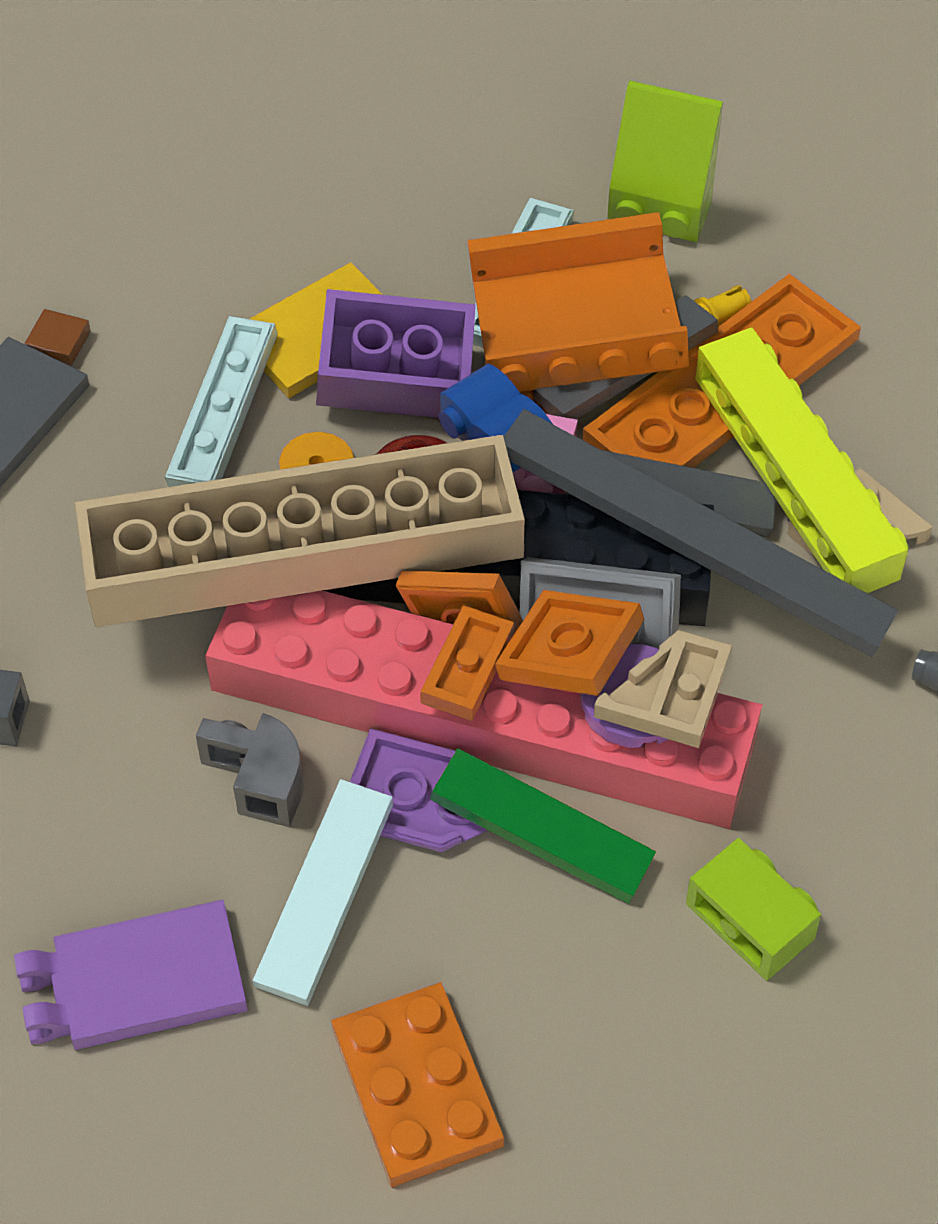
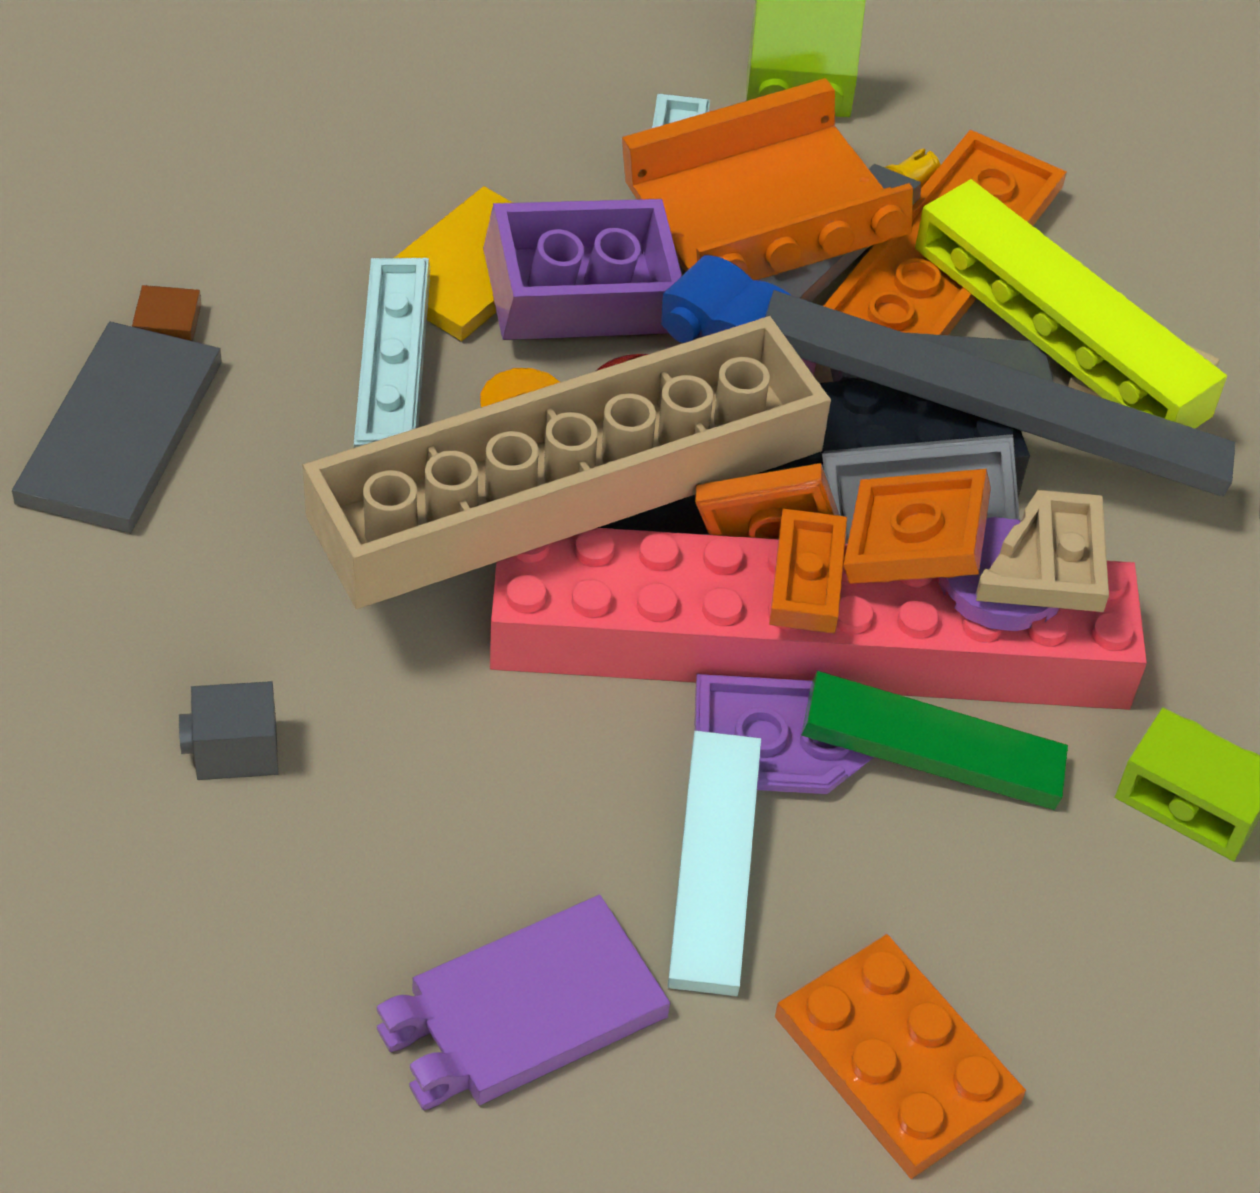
camera: 20 degrees left, 5 degrees down
flat silver brick [196,713,303,827] -> none

